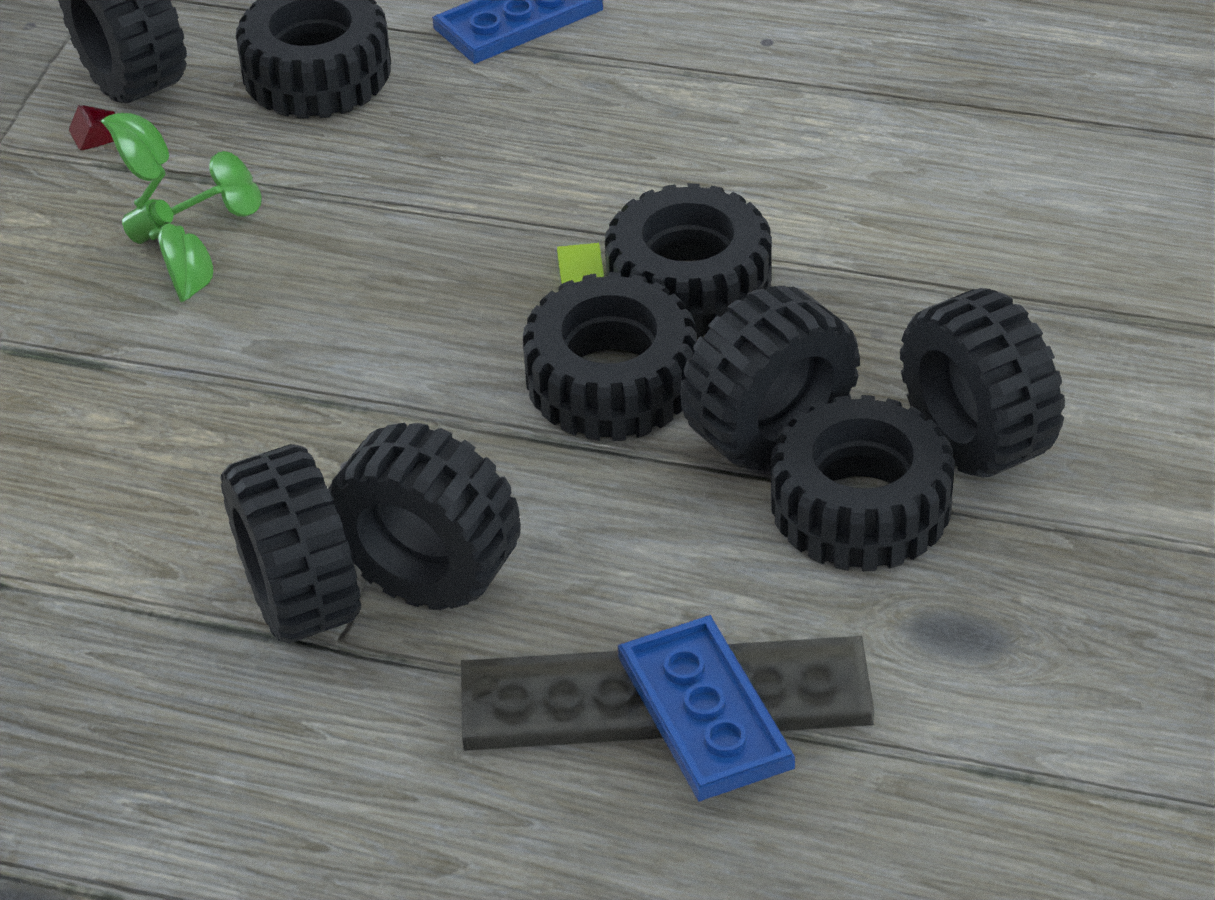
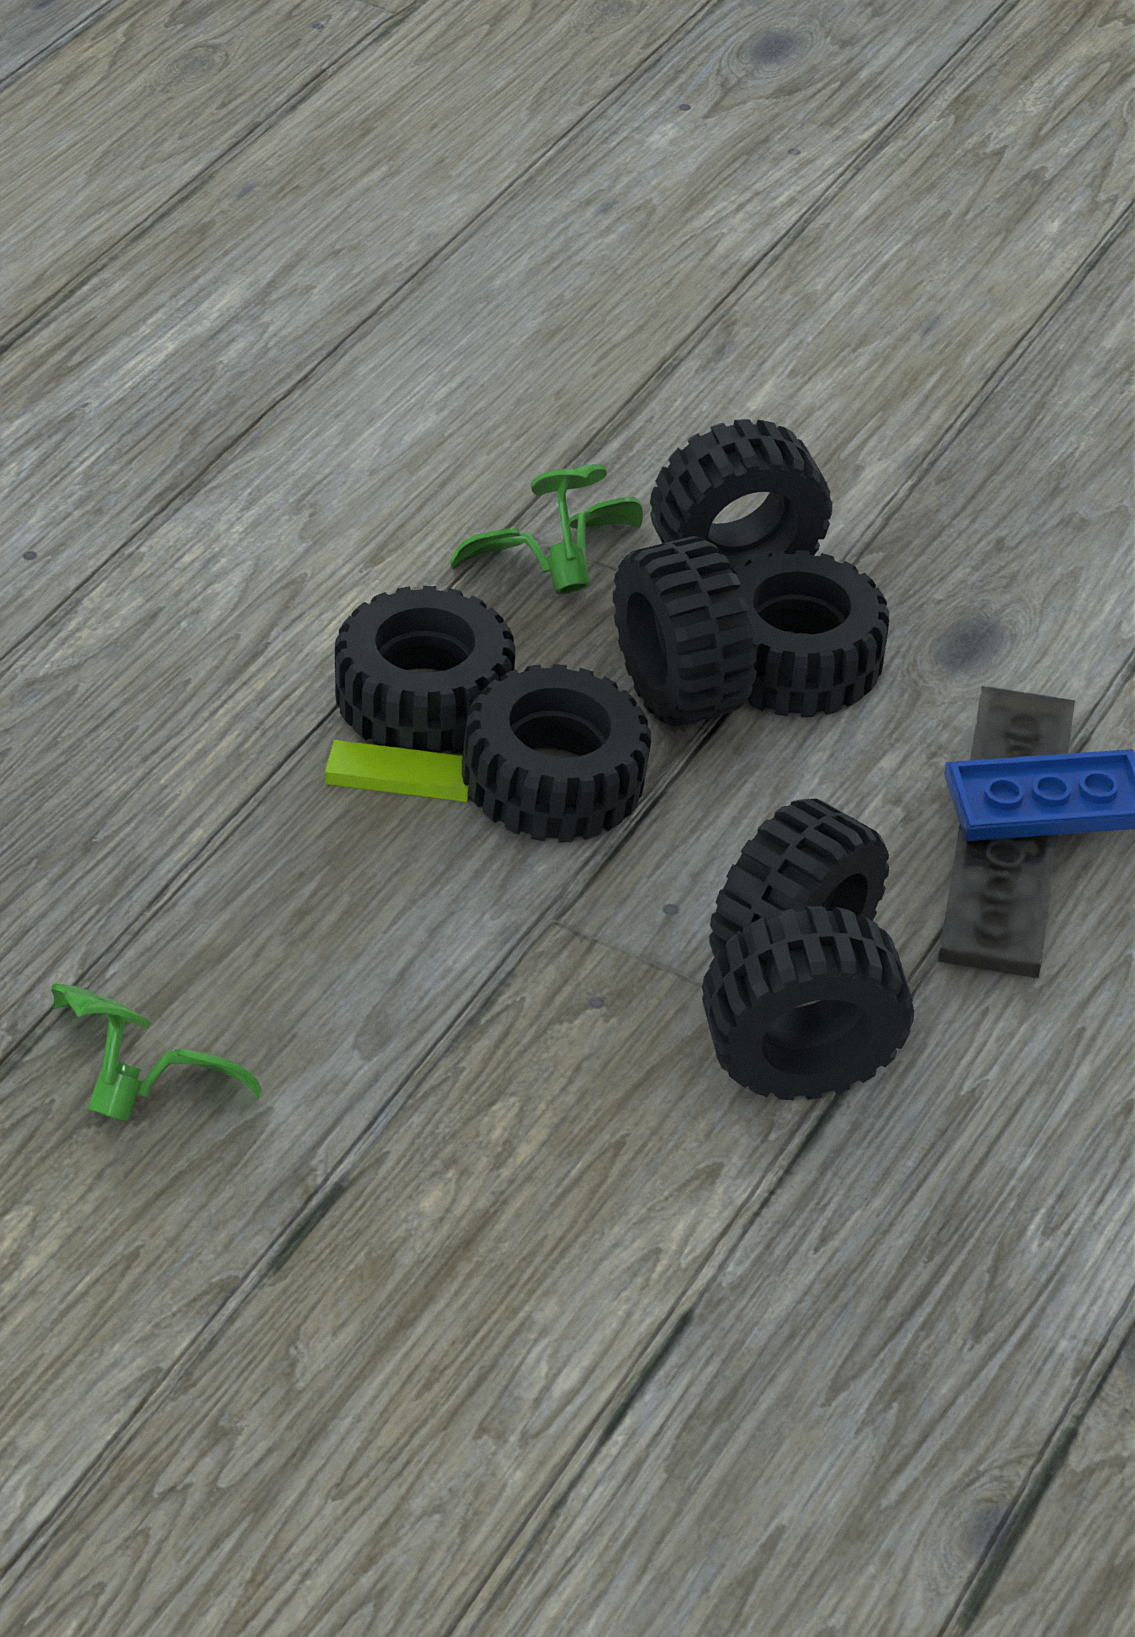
camera: 80 degrees left, 0 degrees up
none -> bright green plant [450,464,643,594]

